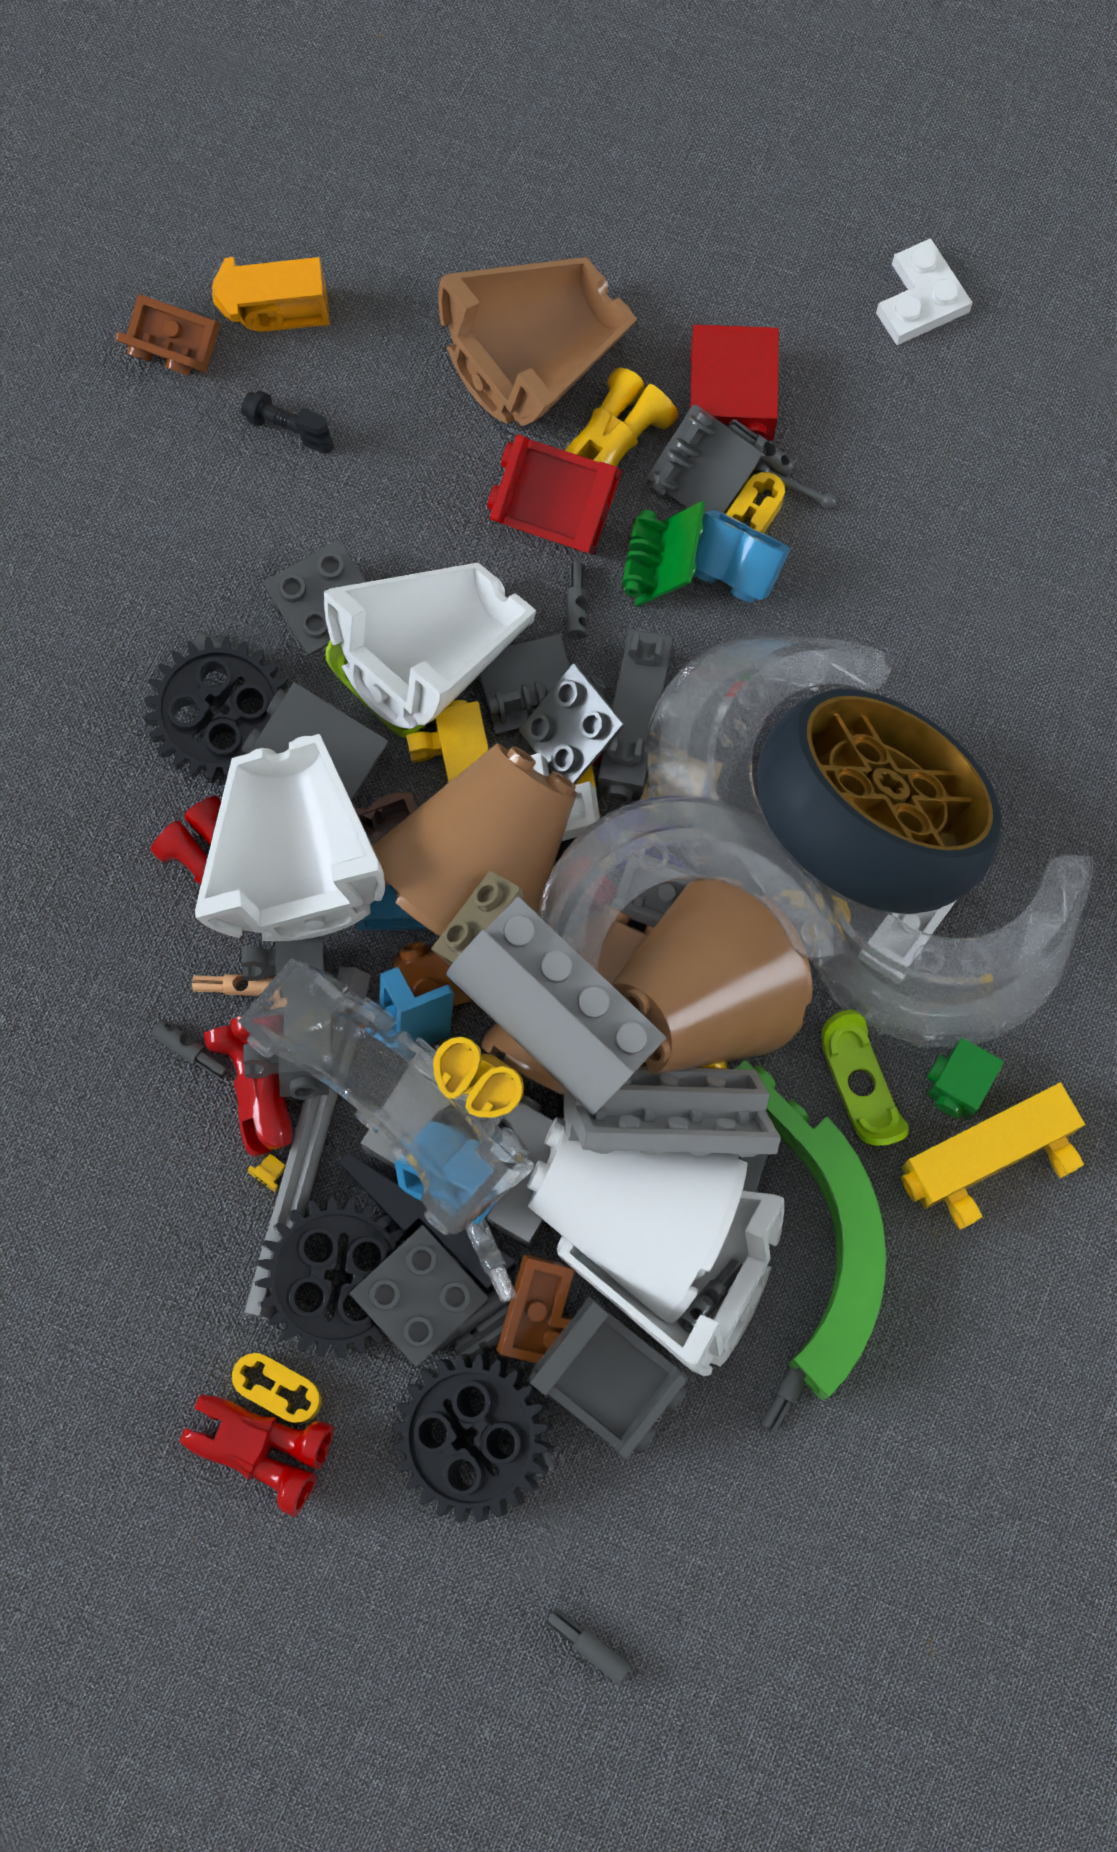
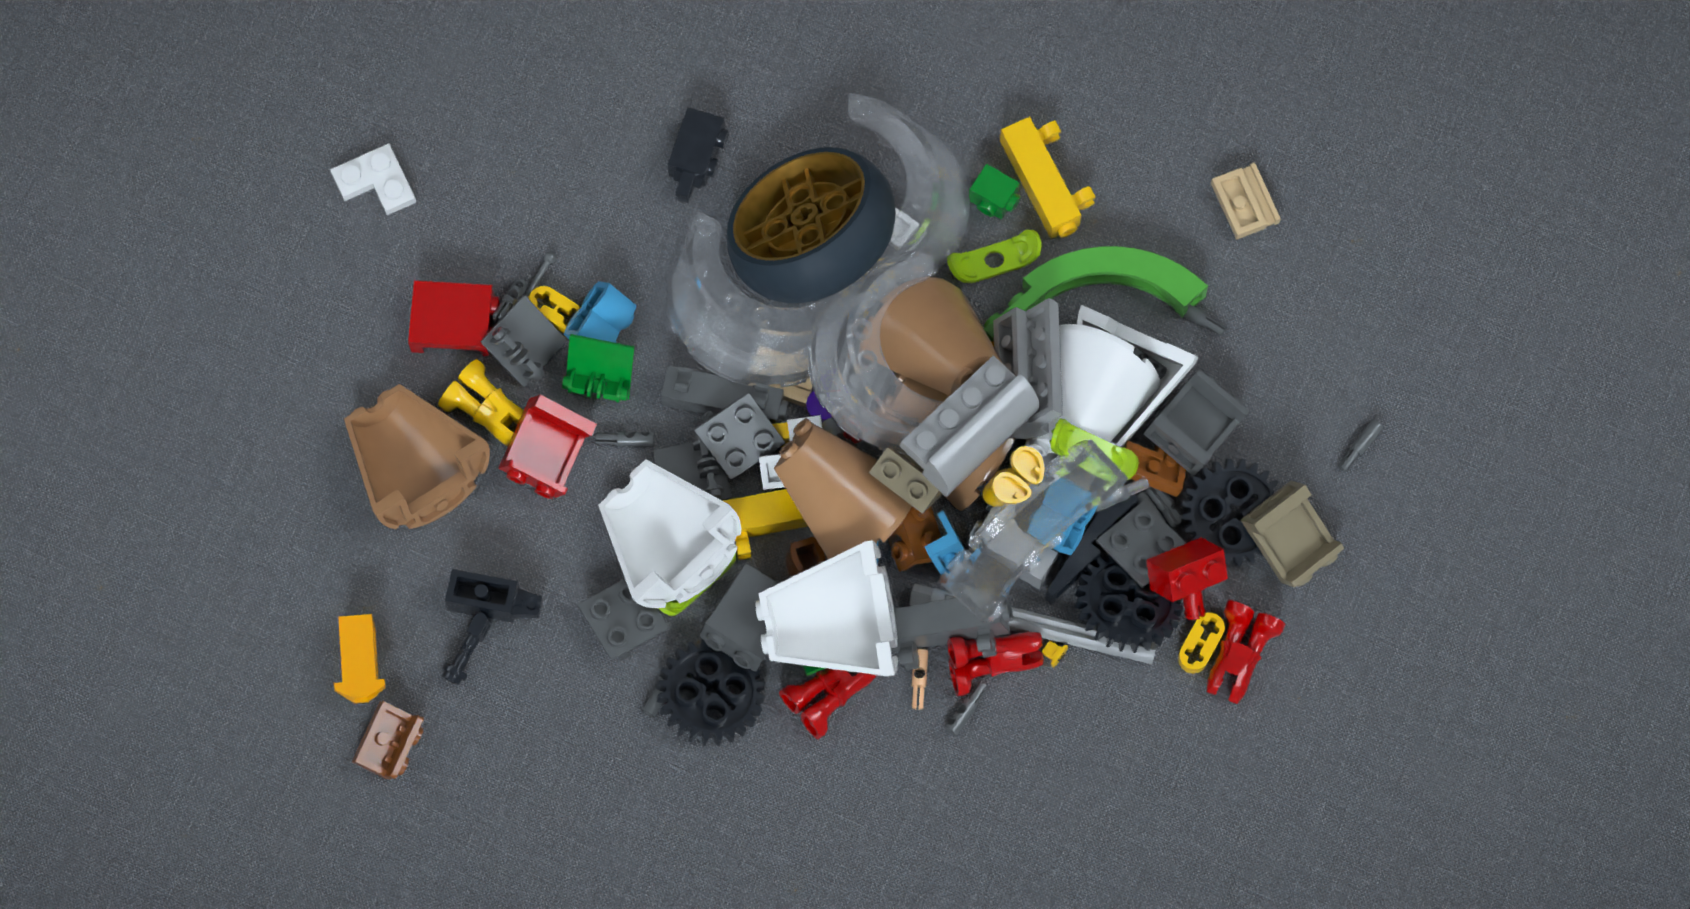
camera: 90 degrees left, 0 degrees up
none -> black hinge [445,569,543,623]
none -> black hinge [667,107,729,203]
none -> lime piece [1049,418,1139,482]
none -> red brick [1146,537,1228,620]
none -> tan plate [1211,163,1281,240]
none -> dark tan panel [1241,480,1344,587]

